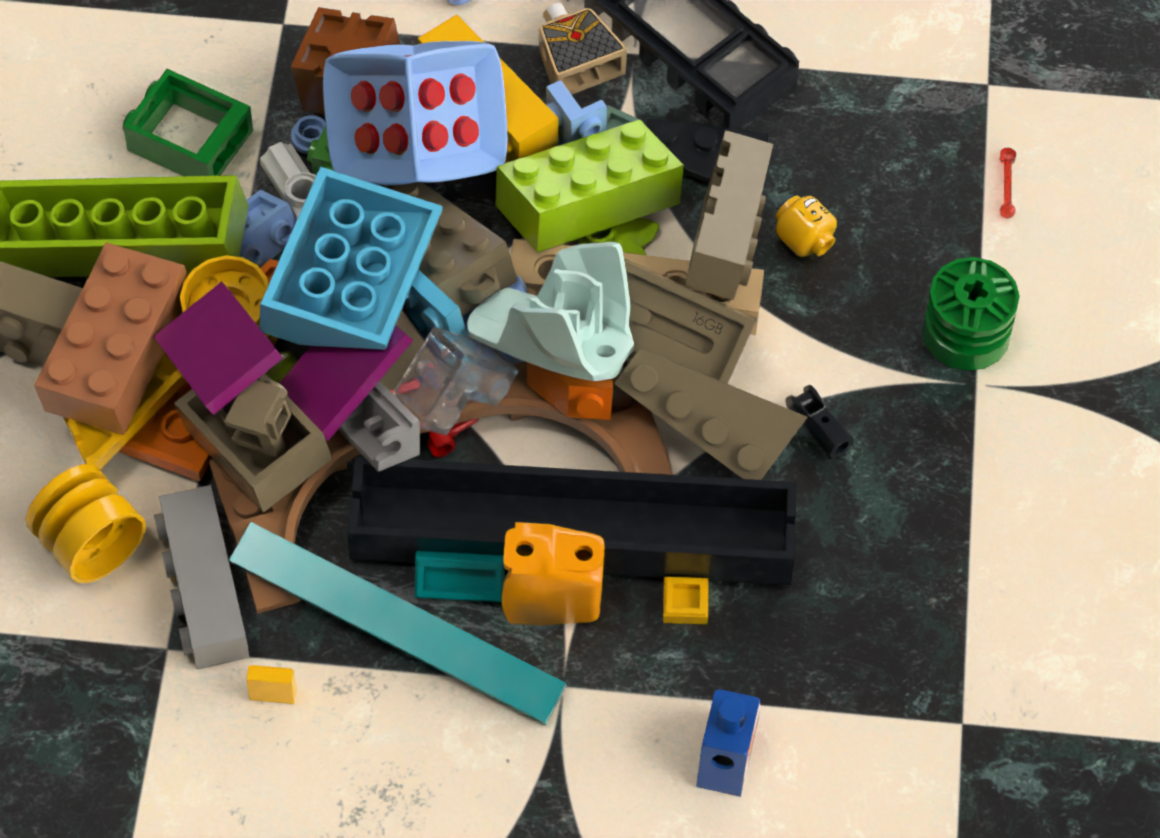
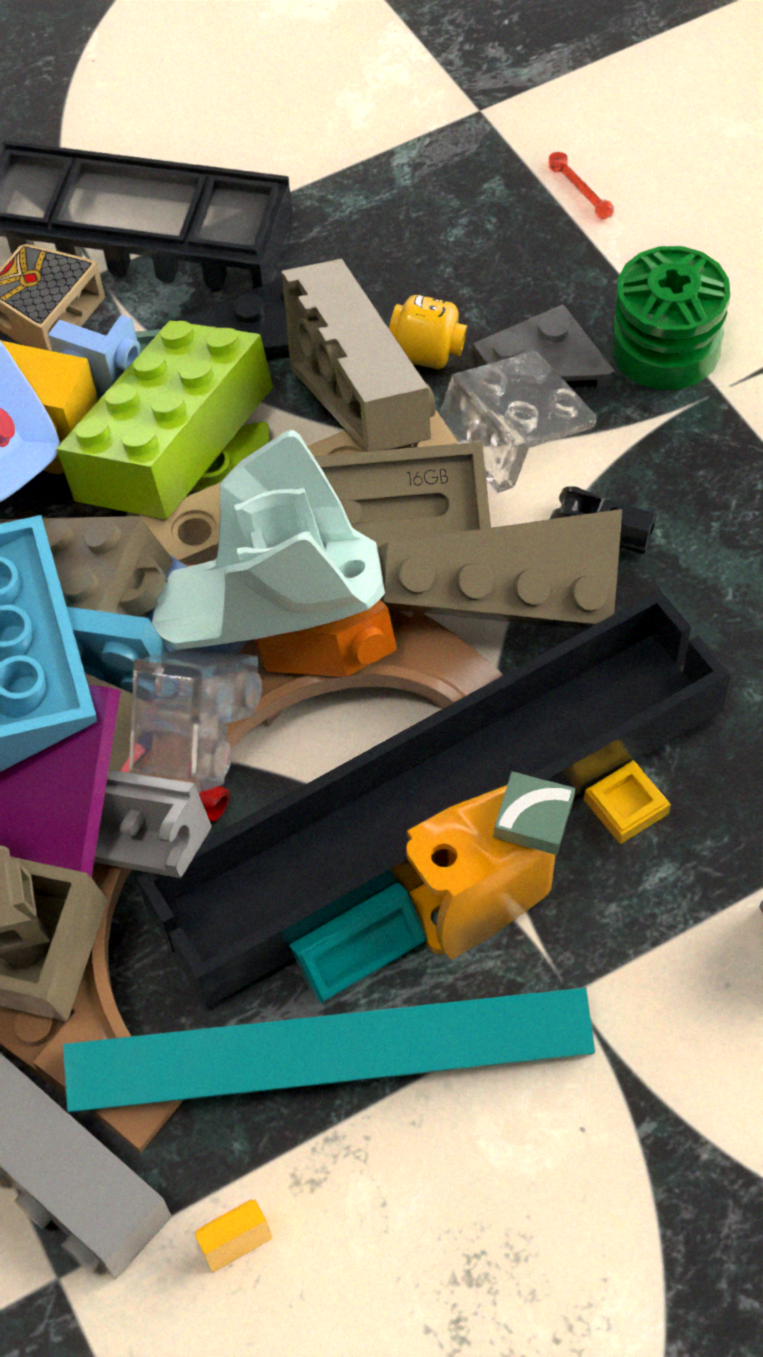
camera: 30 degrees left, 0 degrees up
none -> clear bracket [439,351,597,493]
none -> flat silver wing [473,305,615,392]
none -> sand green tile [493,771,576,855]

